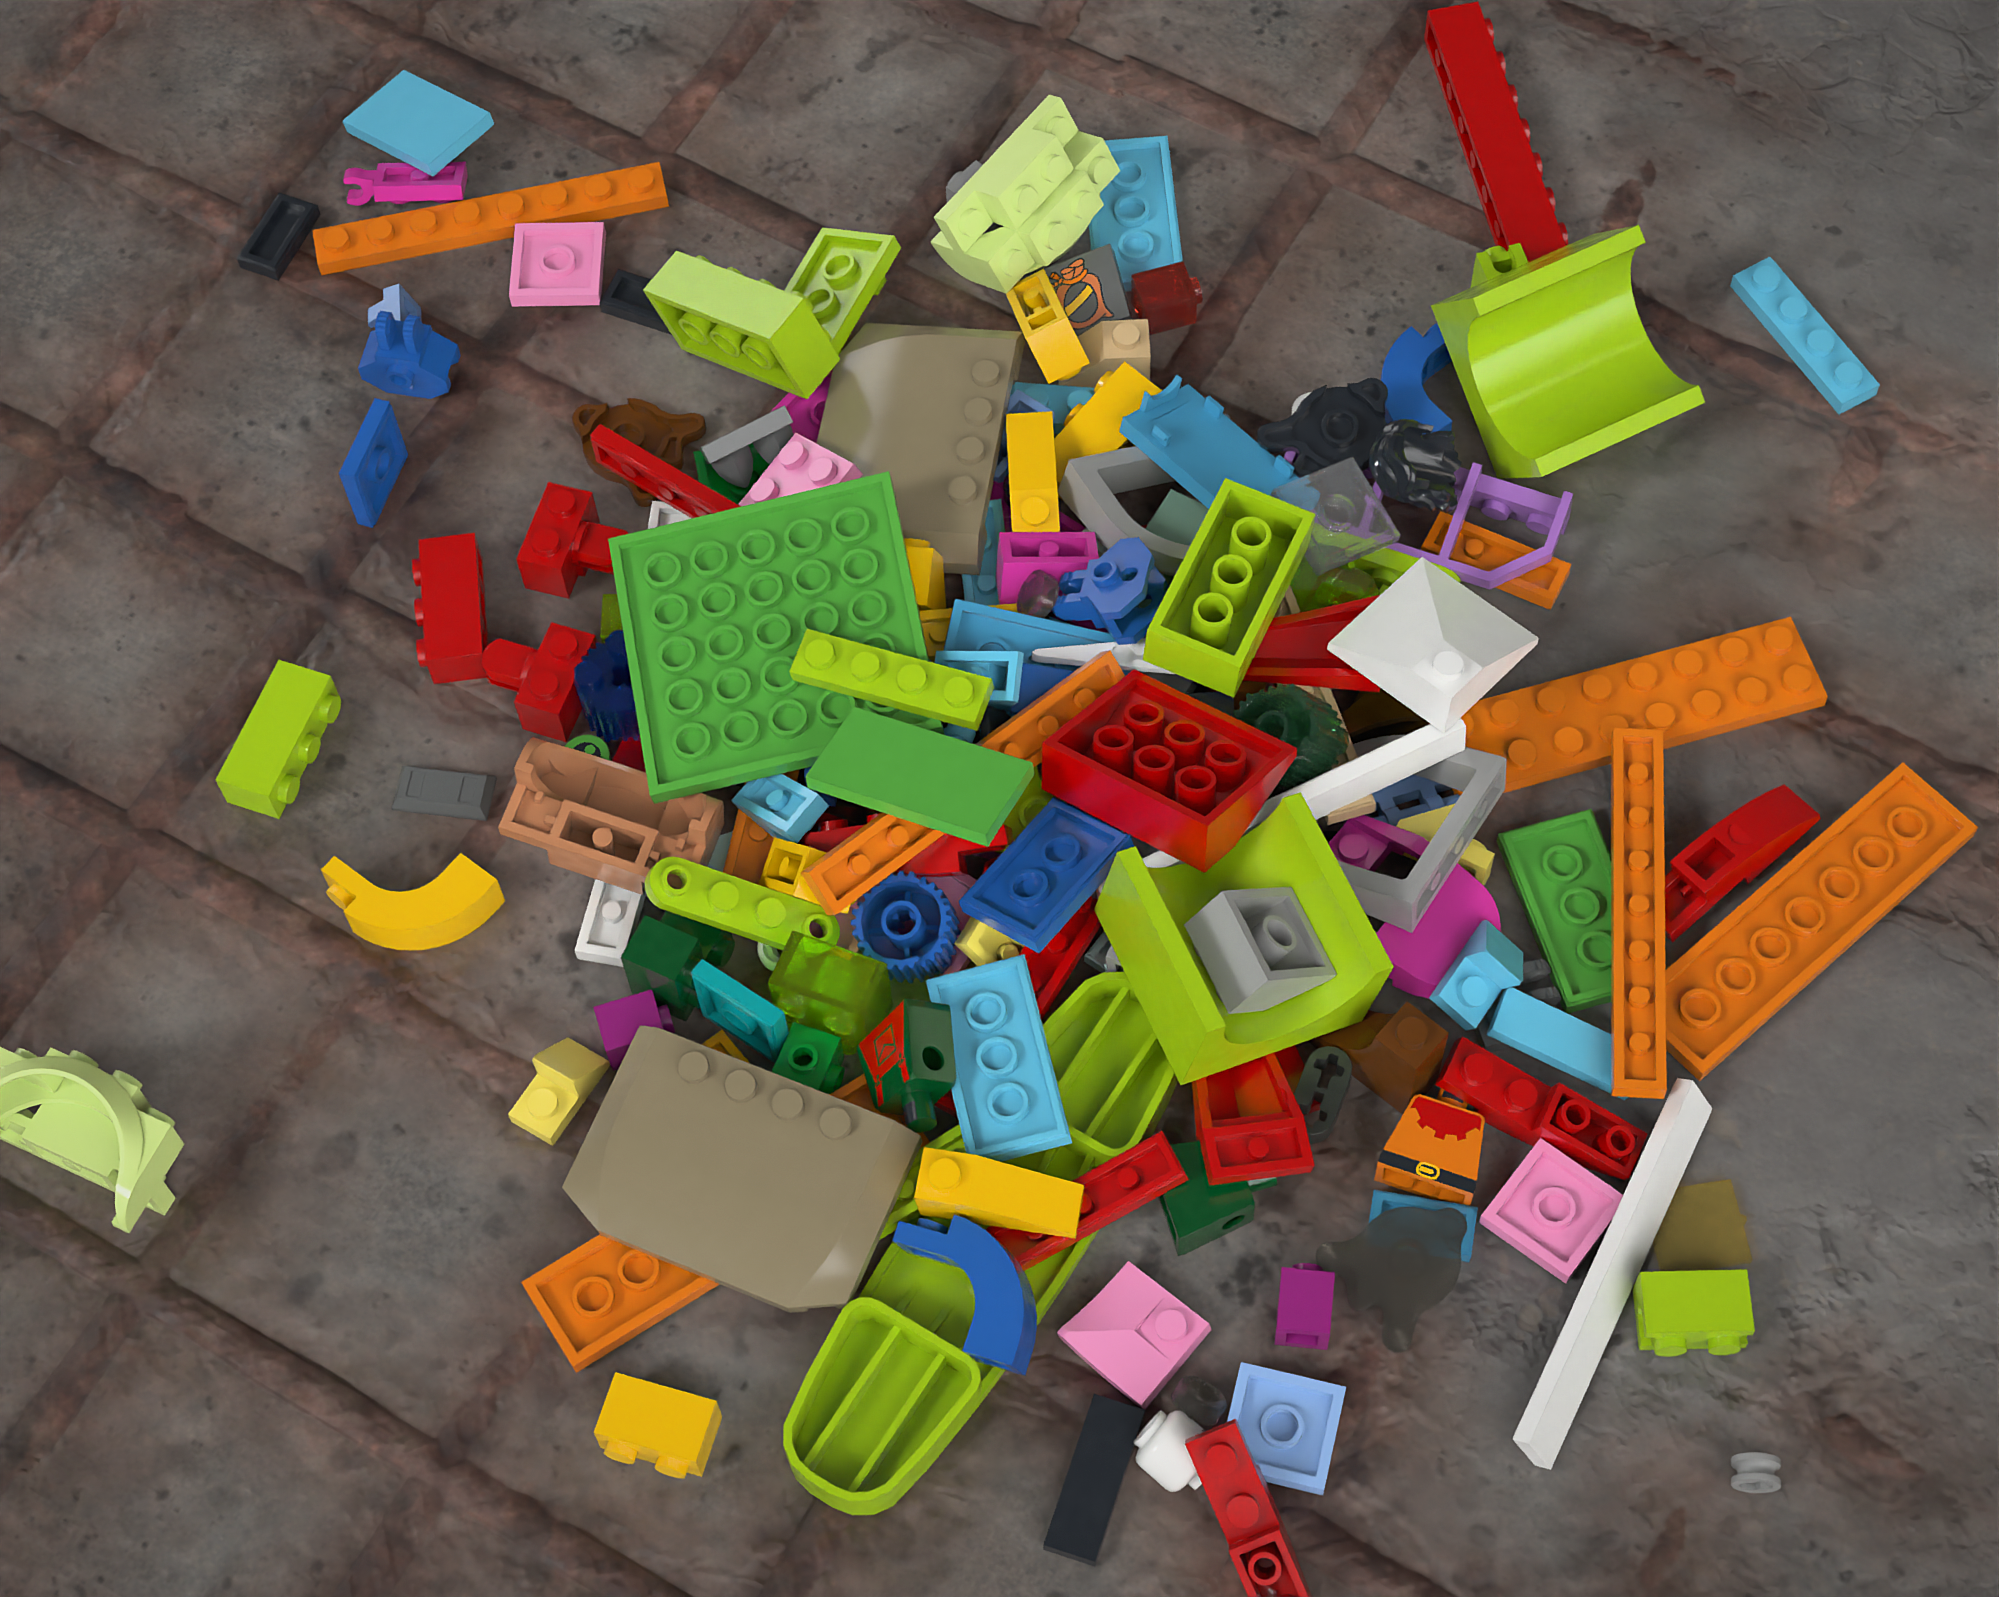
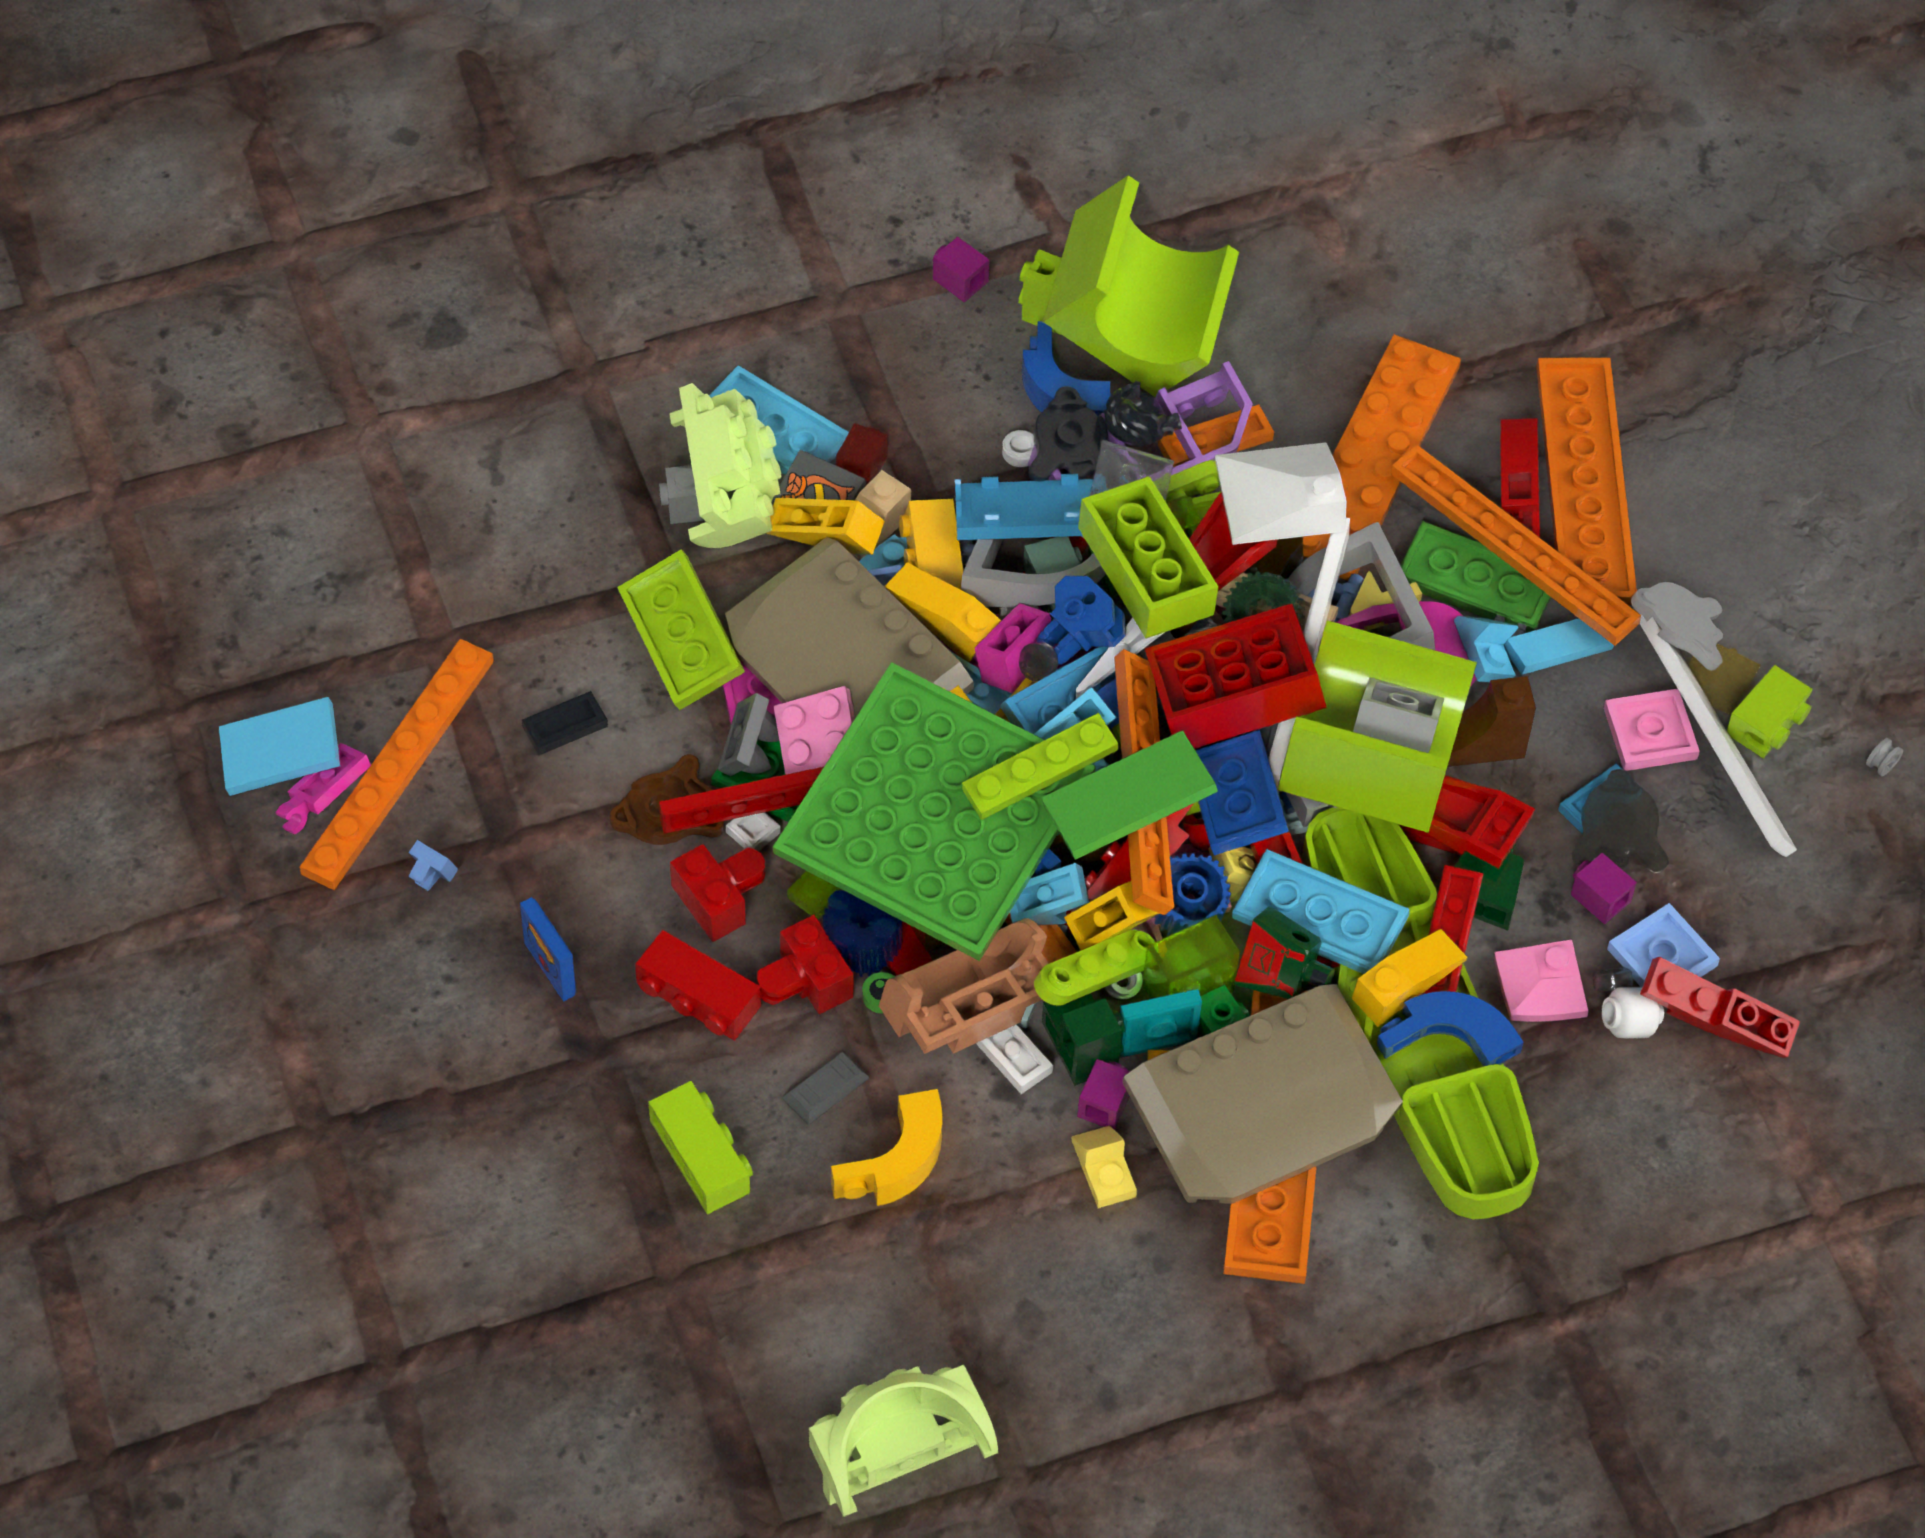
camera: 55 degrees left, 5 degrees down
black tile [237,192,321,281] -> none
blue hinge [358,311,461,399] -> none
bright pink plate [509,222,606,307] -> none
yellow brick [594,1372,722,1479] -> none
lime brick [643,251,840,399] -> none
black tile [1043,1394,1145,1567] -> none
pearl dark grey beam [1294,1046,1352,1144] -> none
orange torso [1374,1088,1485,1206] -> none
red brick [1424,1,1568,262] -> none
red slope [1435,1036,1648,1180] -> none
medium azure plate [1730,257,1880,414] -> none
none -> magenta brick [933,236,990,303]
none -> light grey tile [1631,582,1723,671]

